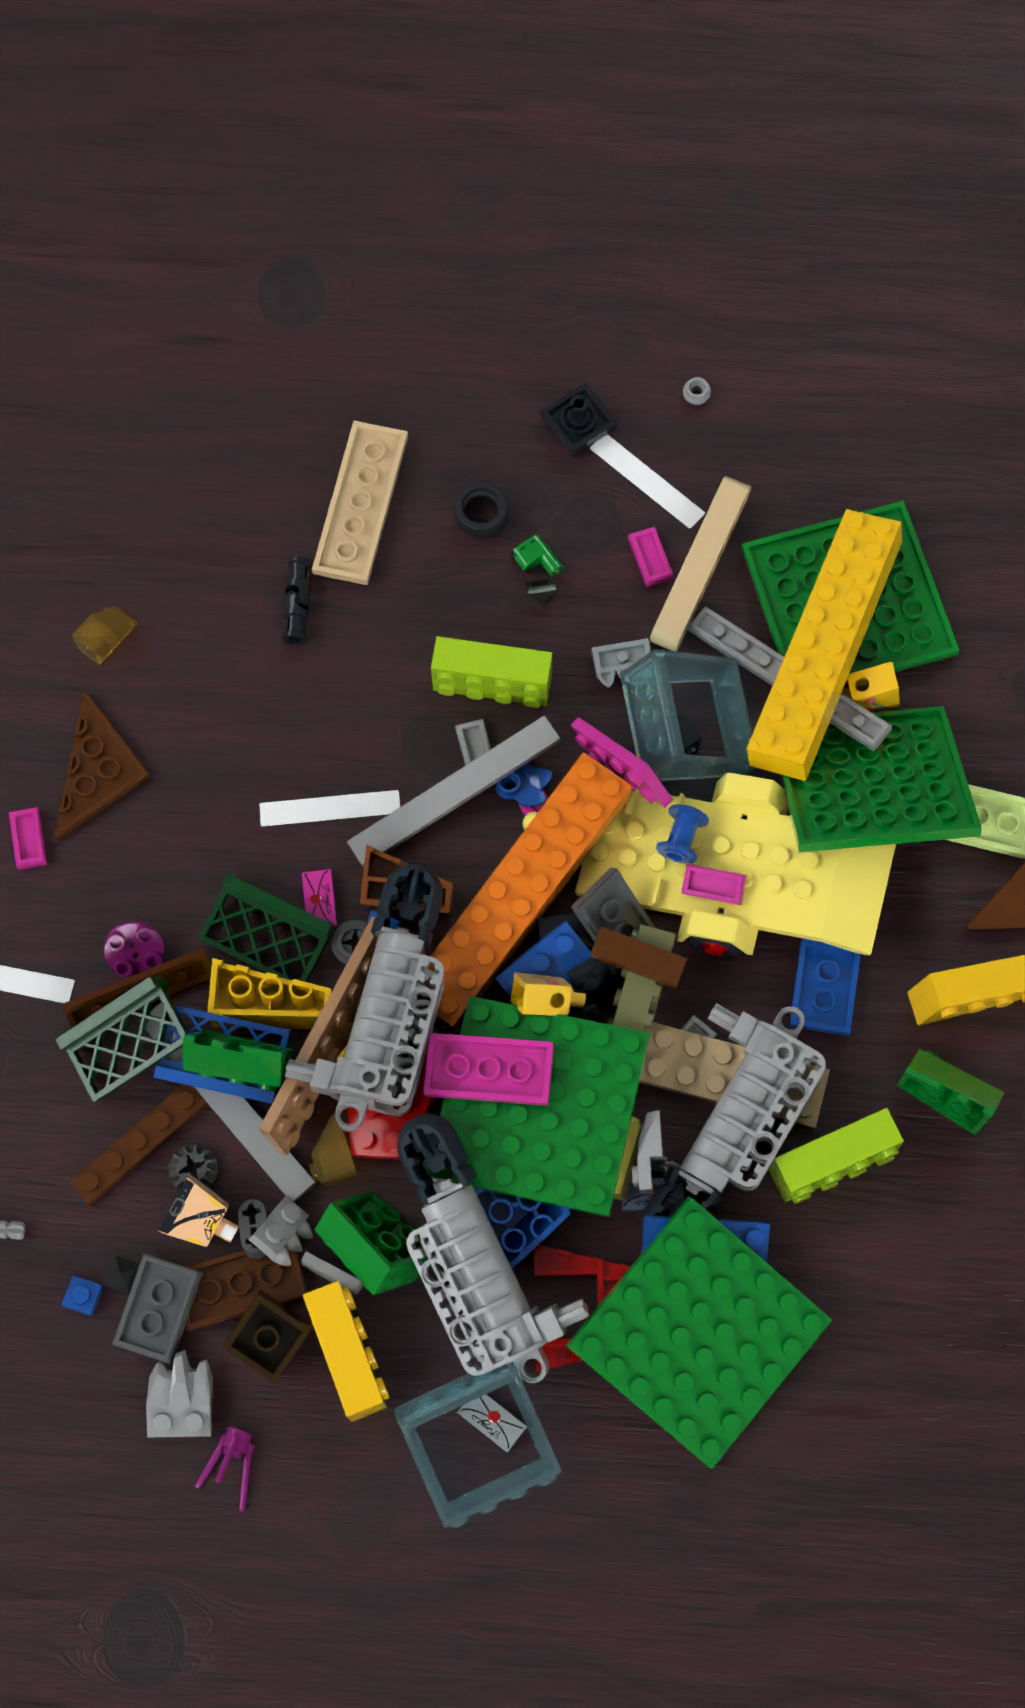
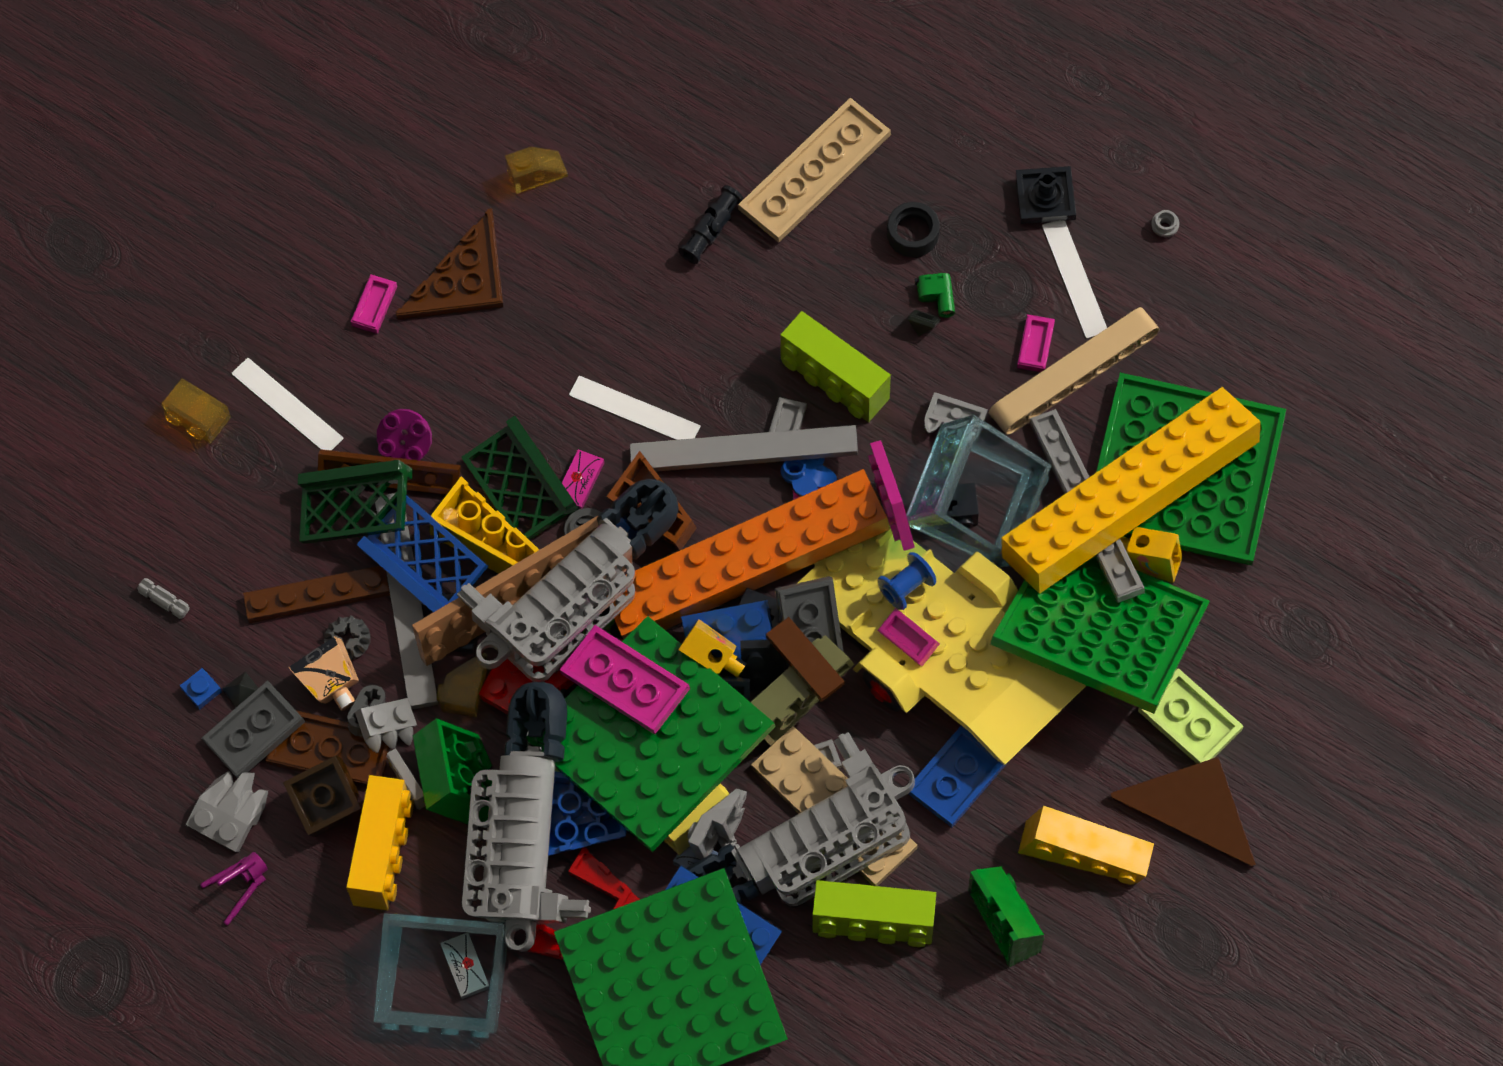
camera: 30 degrees right, 5 degrees down
green wedge [182,1030,294,1091] -> none

